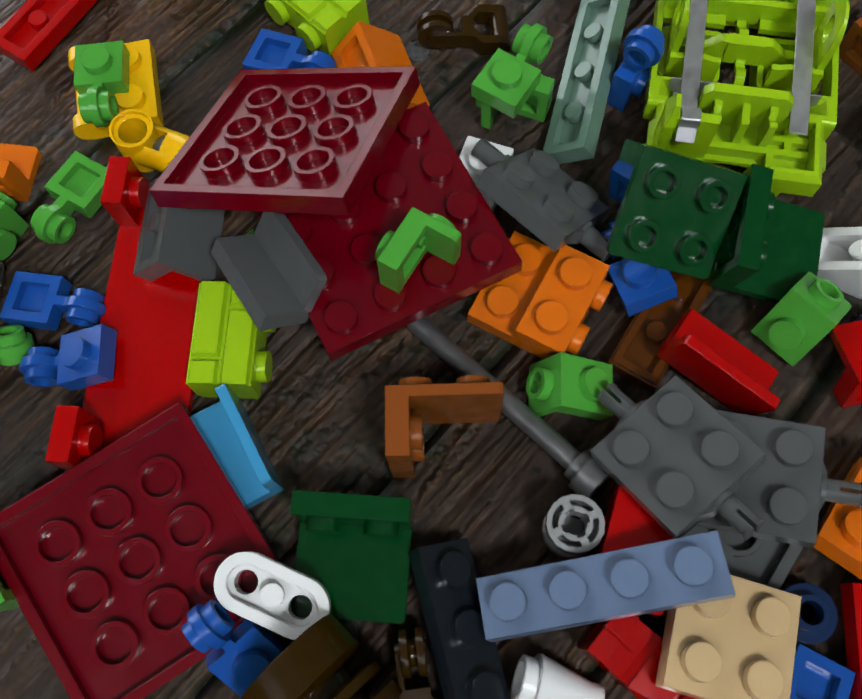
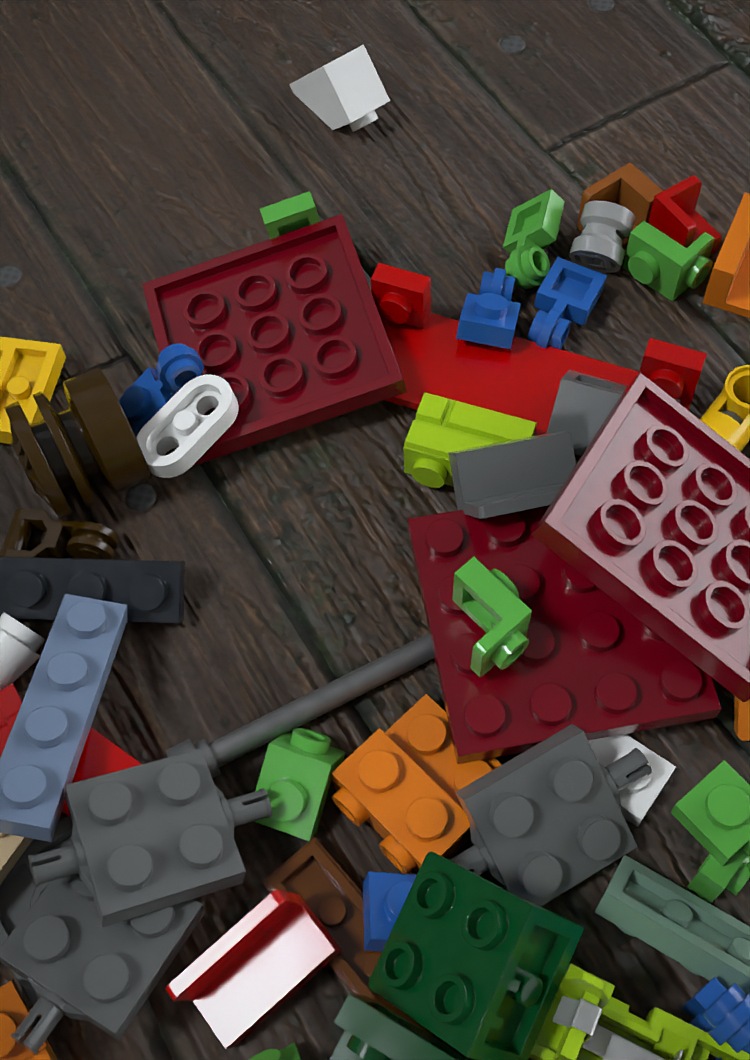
camera: 105 degrees right, 10 degrees down
bright green plate [30,151,107,244] -> none
dark azure panel [192,383,285,509] -> none
dark green bracket [290,490,414,624] -> none
dark orange bracket [385,375,504,478] -> none
light grey wheel [541,494,605,559] -> none

